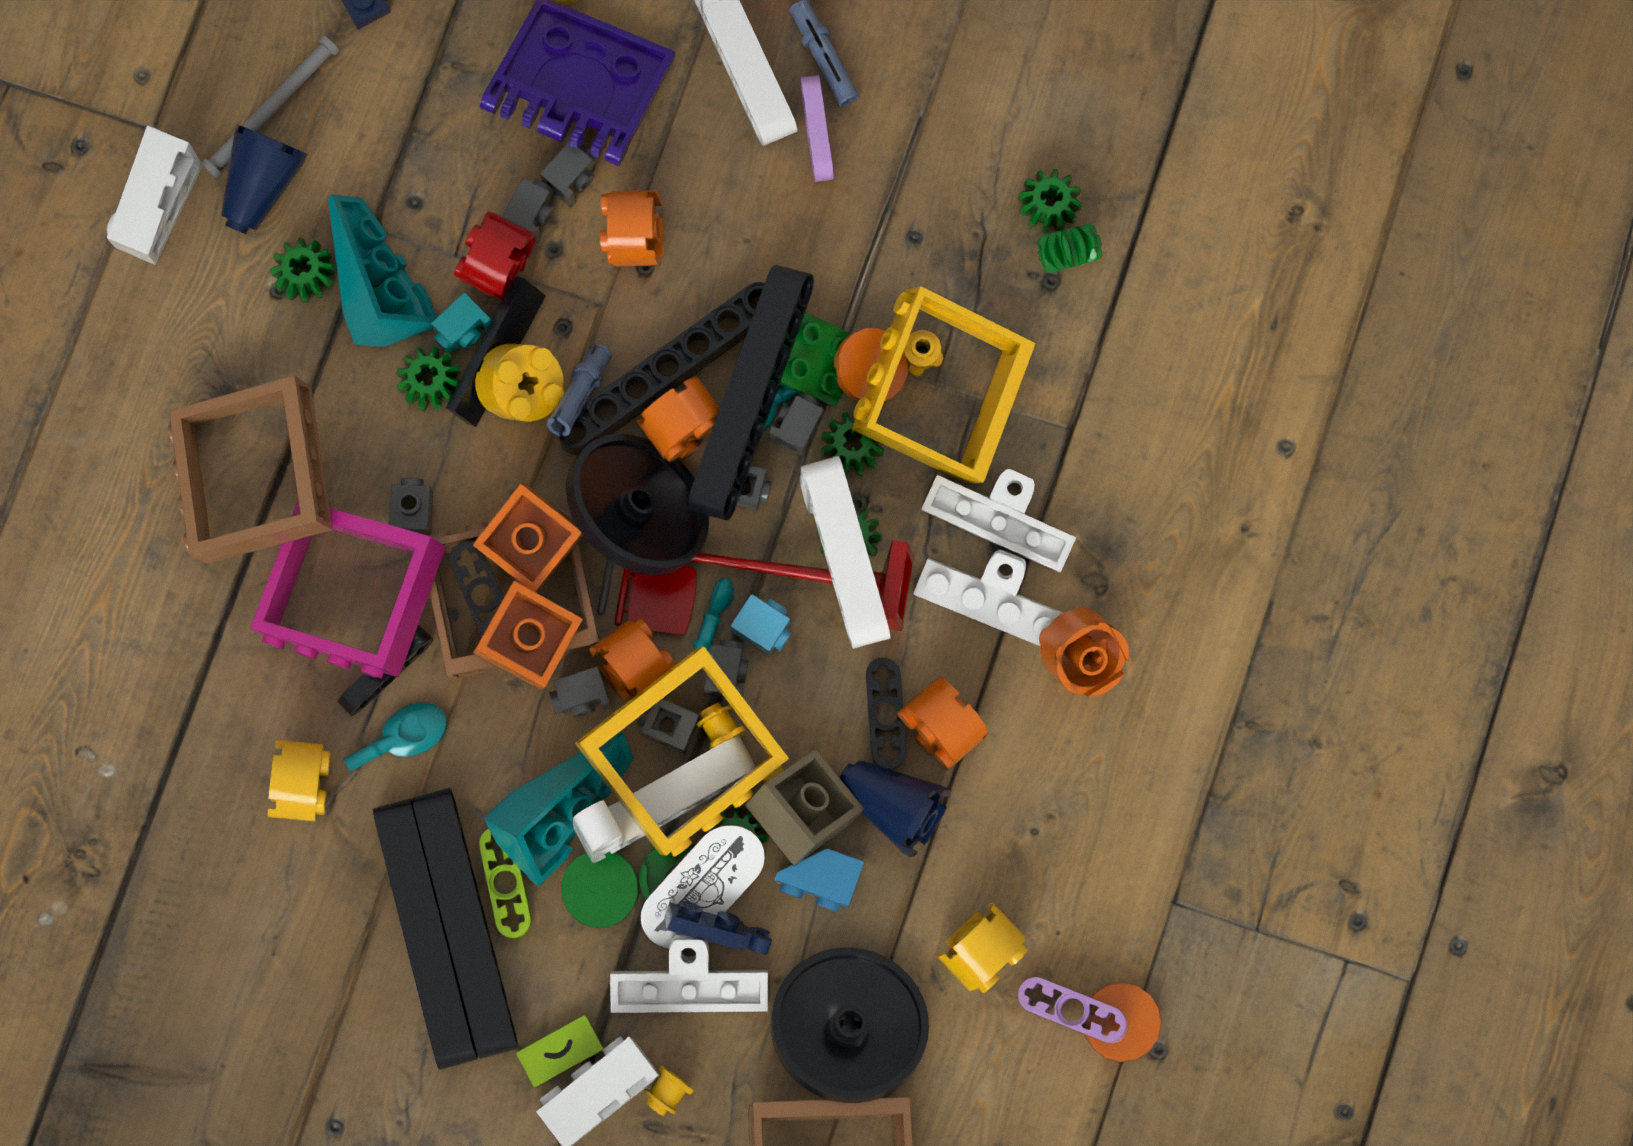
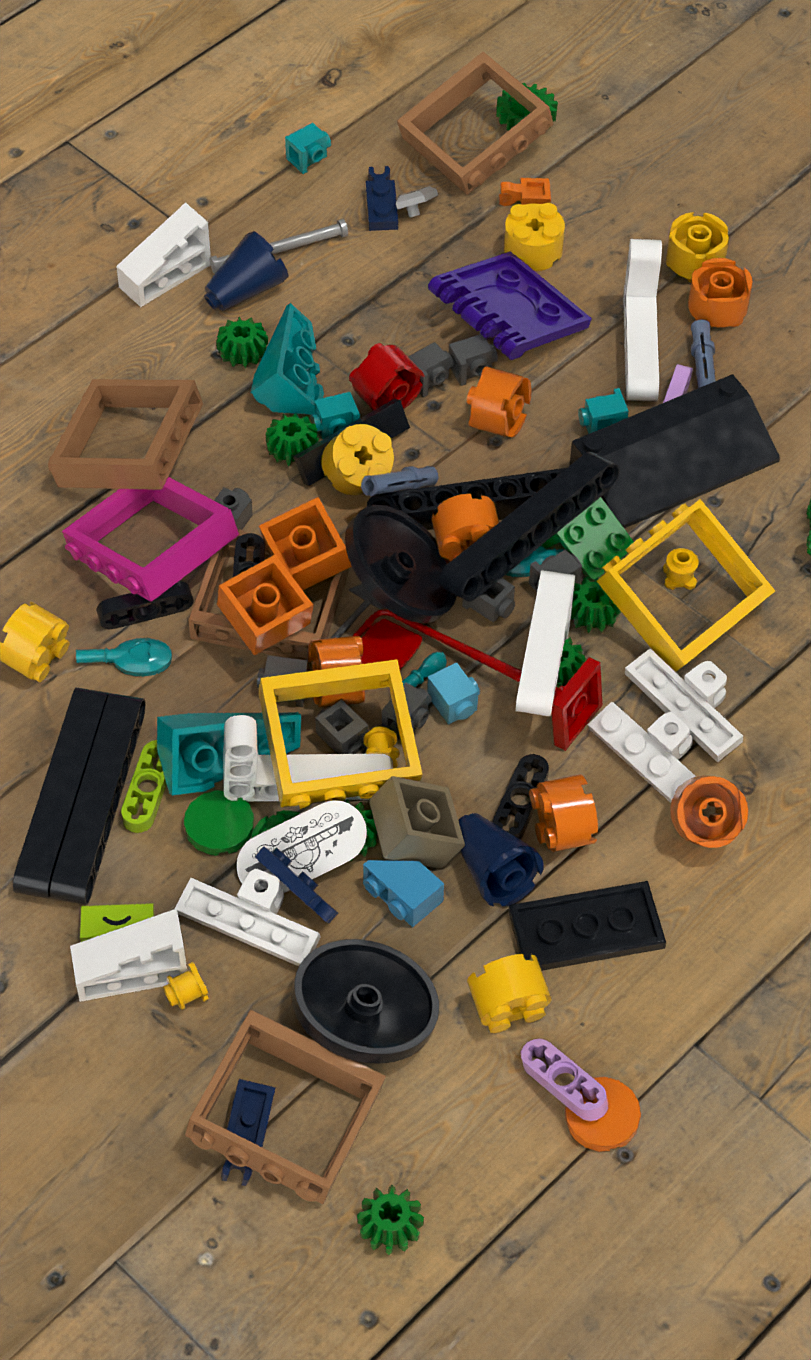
camera: 30 degrees right, 25 degrees down
orange tile [834,328,908,401] -> none
none -> black tile [508,881,666,971]
none -> black slope [569,374,780,529]
none -> teal brick [578,388,629,434]

